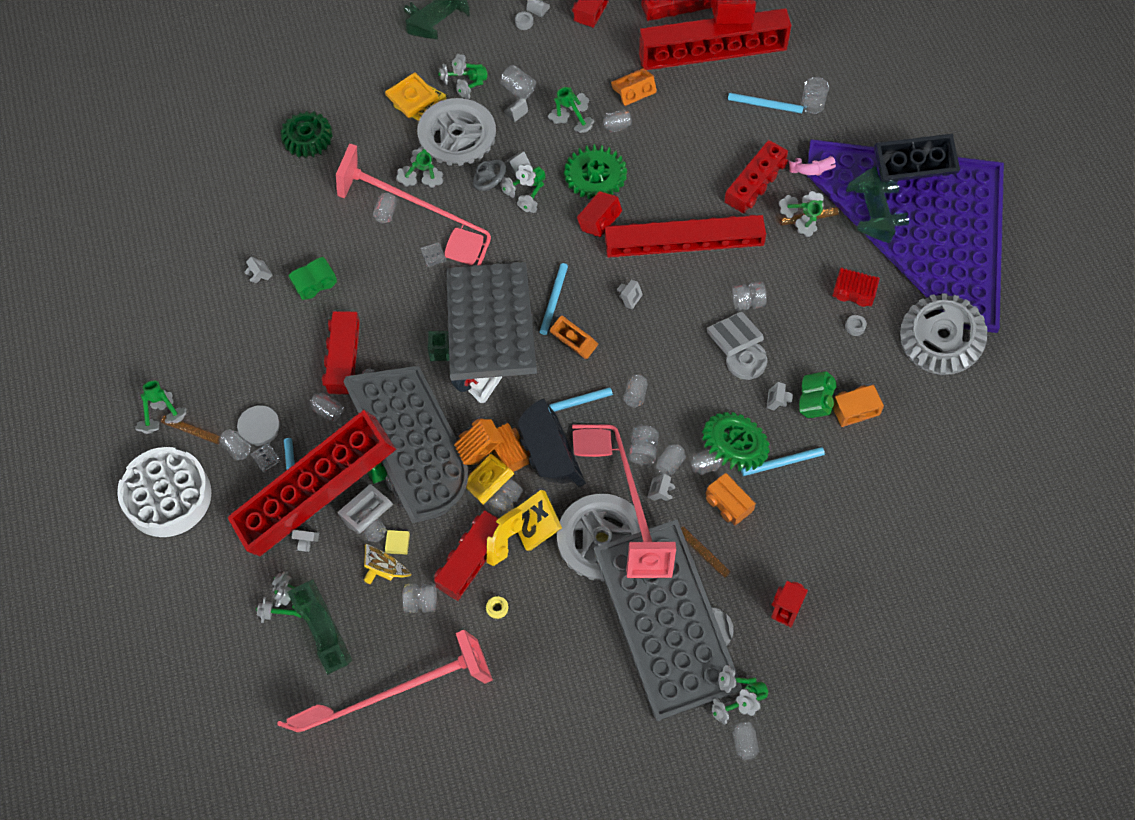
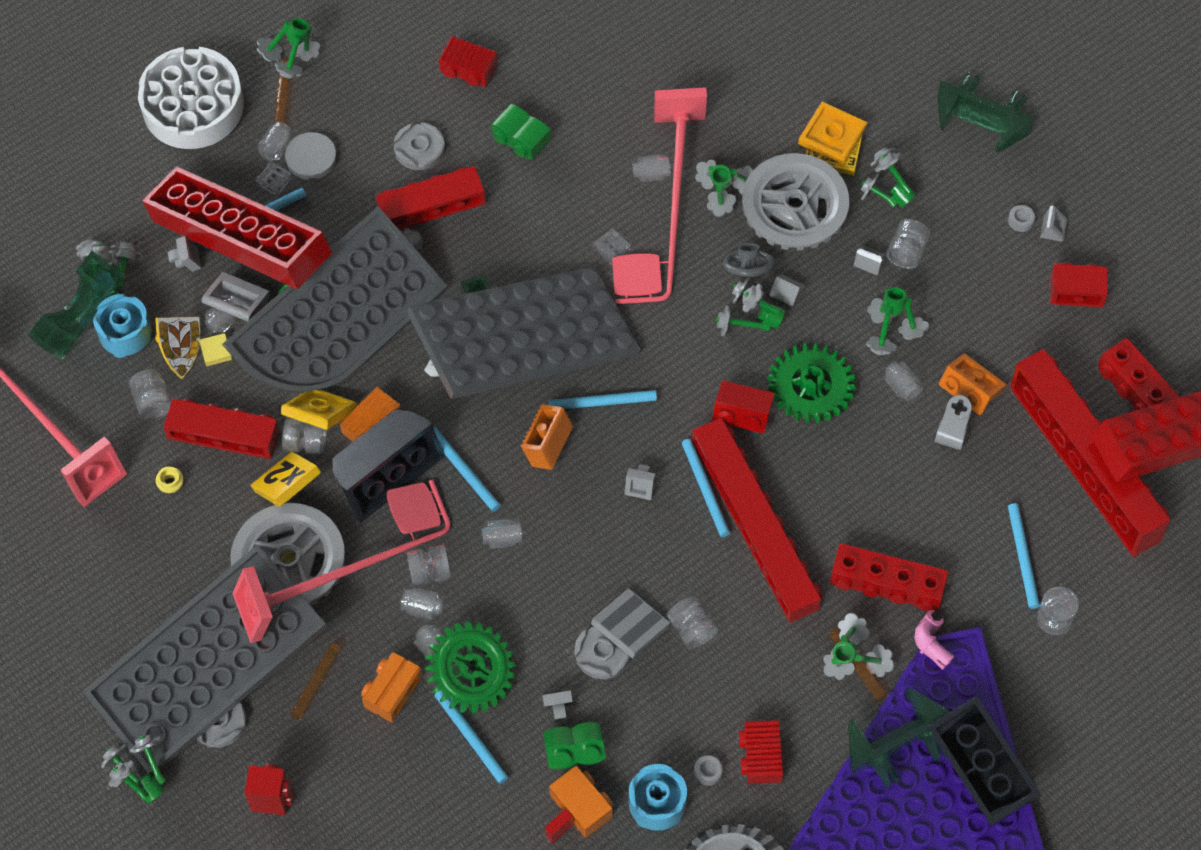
camera: 70 degrees right, 0 degrees up
light grey tile [245,257,273,283] -> none
dark green gear [280,110,333,159] -> none
clear brick [310,392,343,421] -> none
orange brick [454,418,503,465] -> none
yellow plate [487,508,523,566] -> none
light grey tile [647,474,675,501] -> none
clear brick [733,723,760,760] -> none
none -> medium azure brick [93,294,152,358]
none -> light grey tile [394,122,445,170]
none -> red brick [439,36,498,87]
none -> red tile [545,809,574,844]
none -> medium azure brick [629,764,687,831]
none -> medium azure bar [682,439,730,537]
none -> light grey piece [935,395,972,450]

